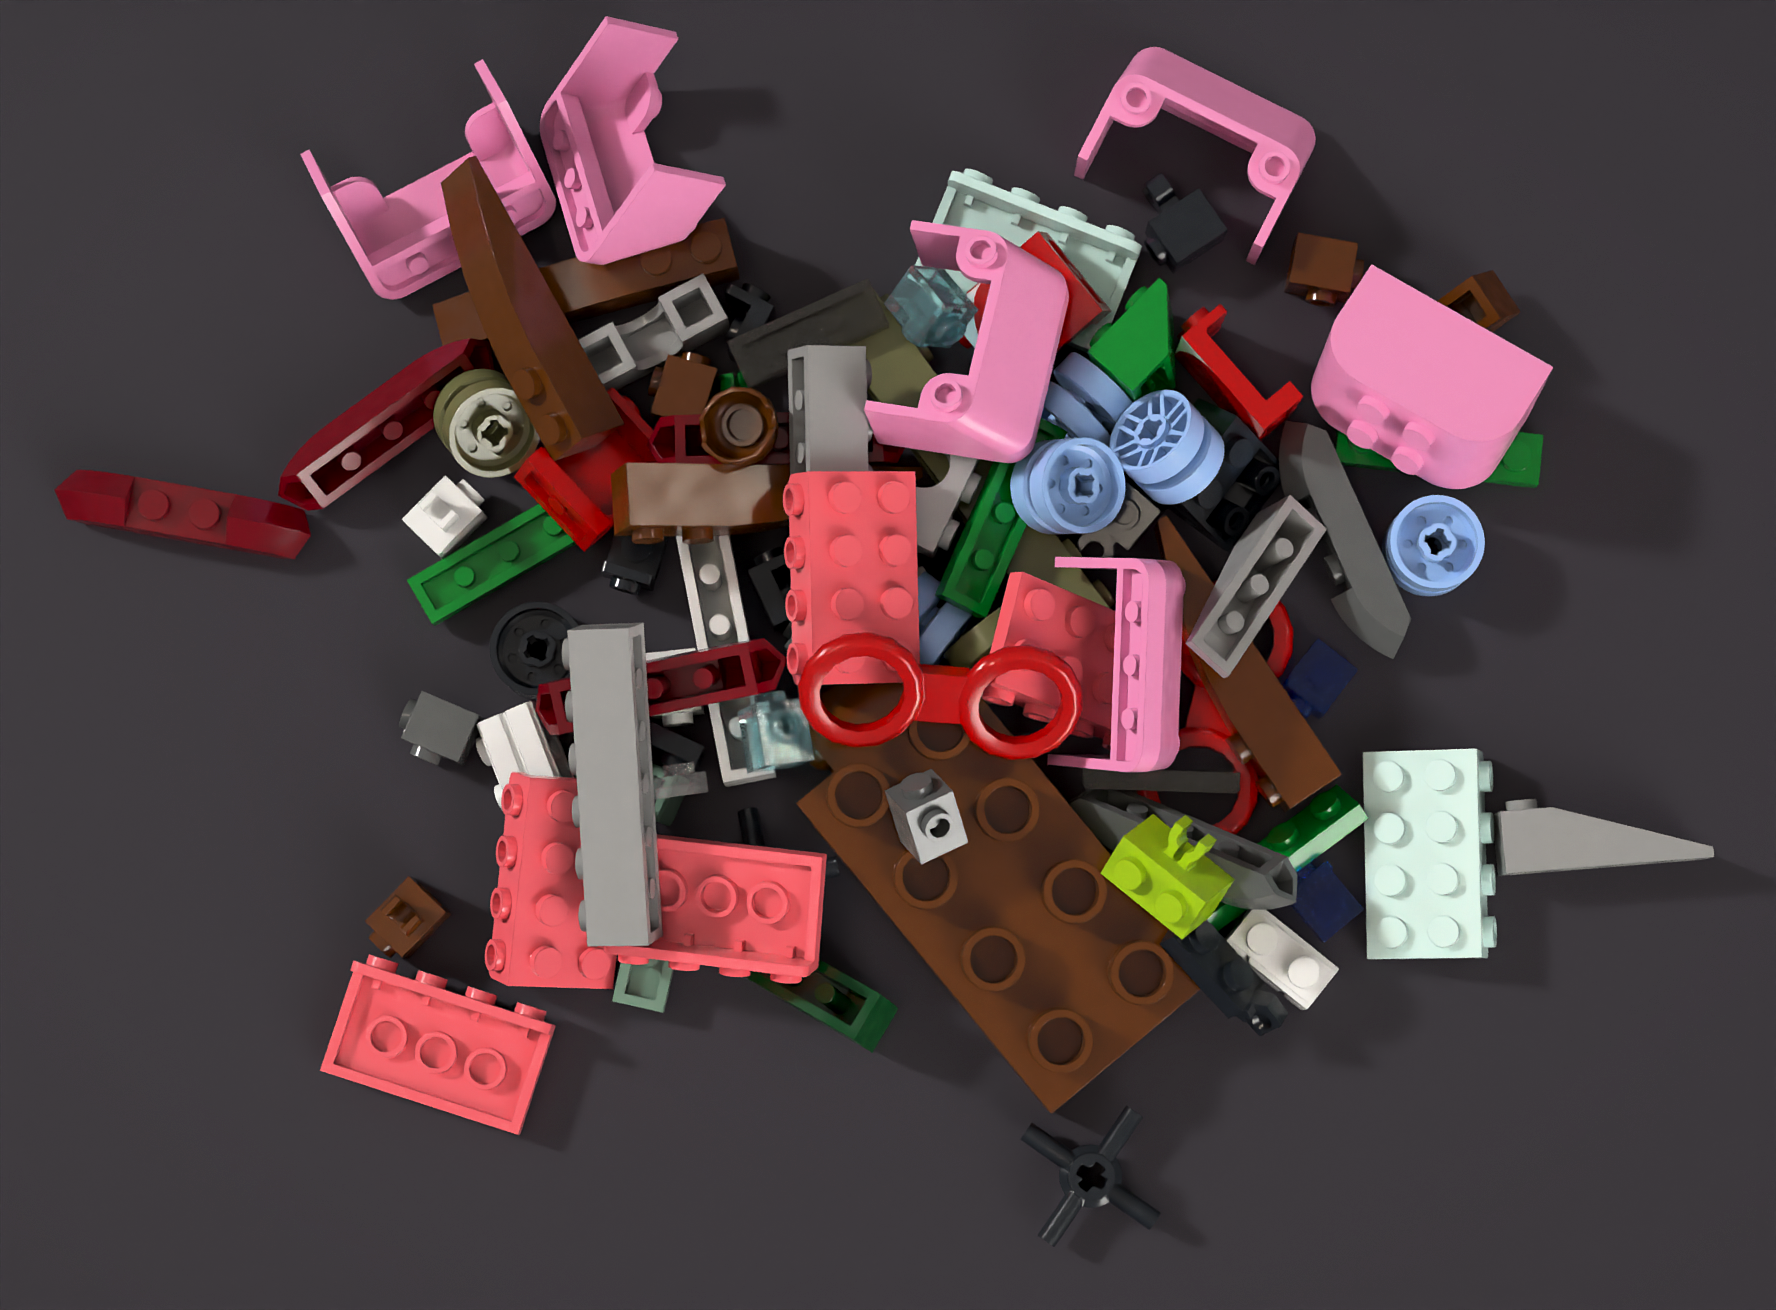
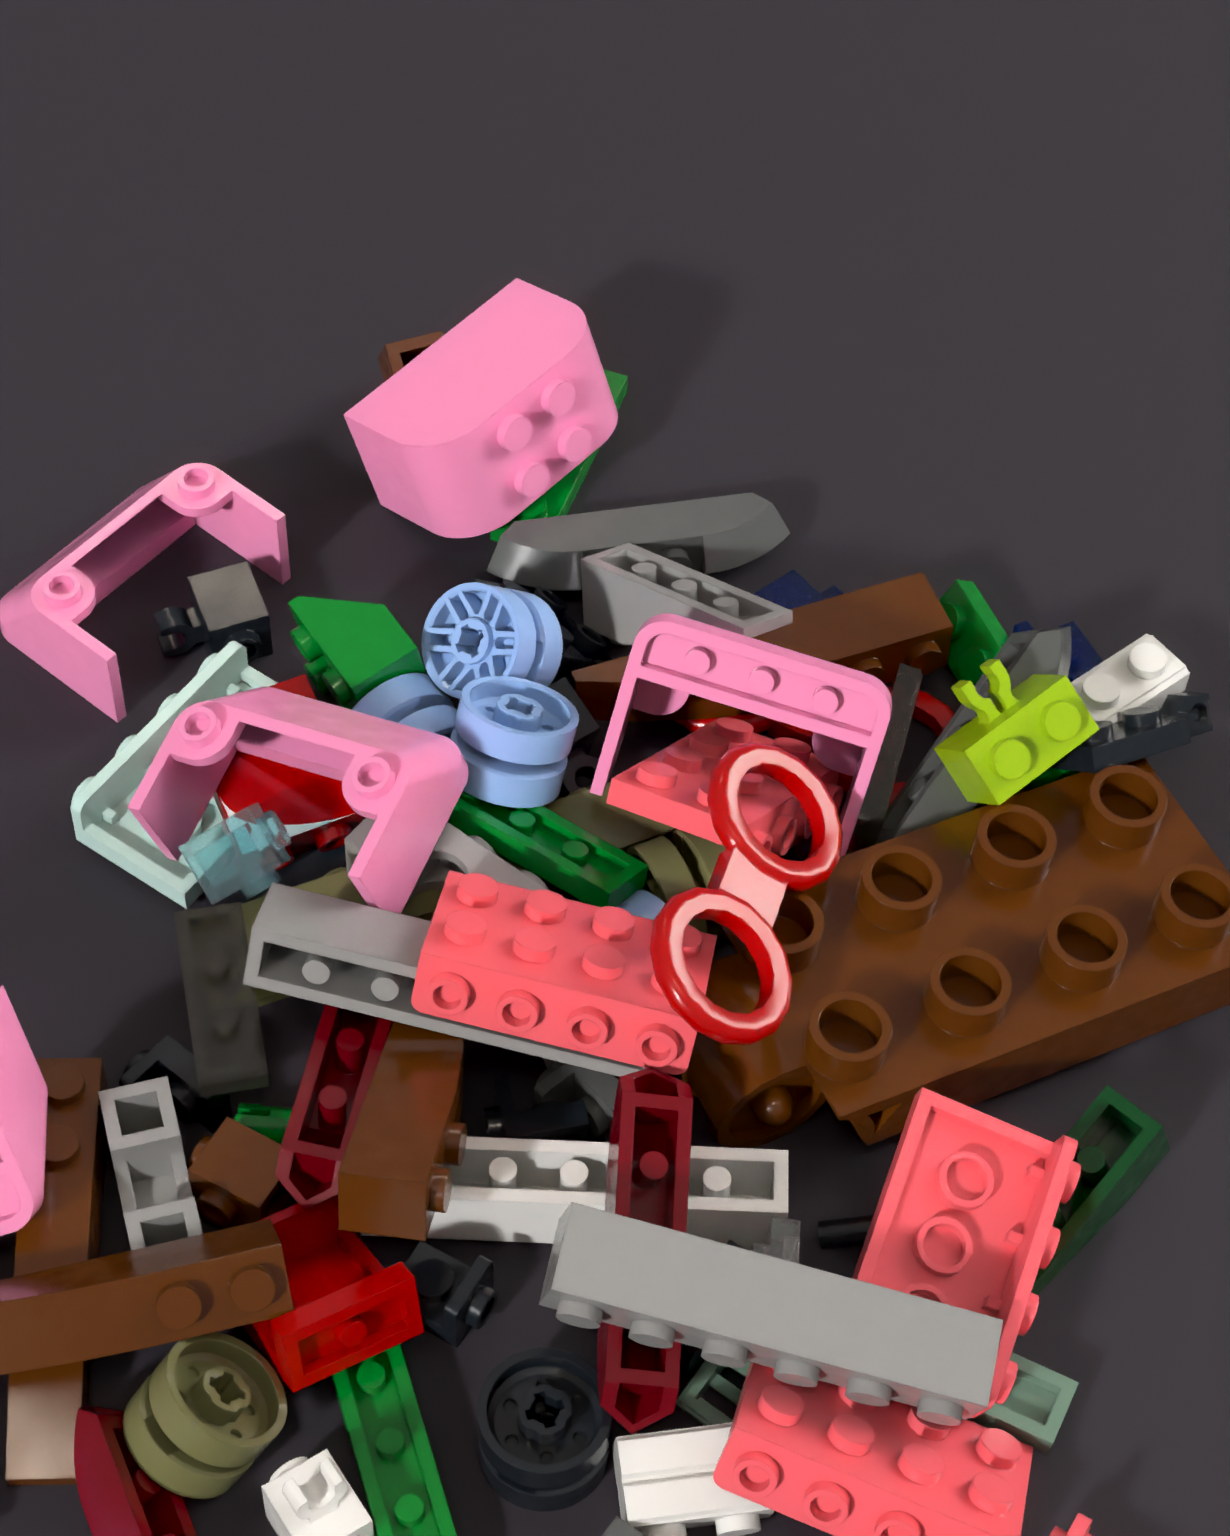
camera: 80 degrees left, 30 degrees down
reddish brown hair [699,387,779,467] -> none
clear light blue brick [738,691,814,773] -> none
dark grey brick [884,769,968,865] -> none
red panel [1175,304,1303,441] -> none
reddish brown brick [1284,233,1364,307] -> none
light aqua bracket [1363,749,1497,959] -> none
light blue wheel [1382,495,1485,597] -> none
light grey slope [1493,799,1714,876] -> none

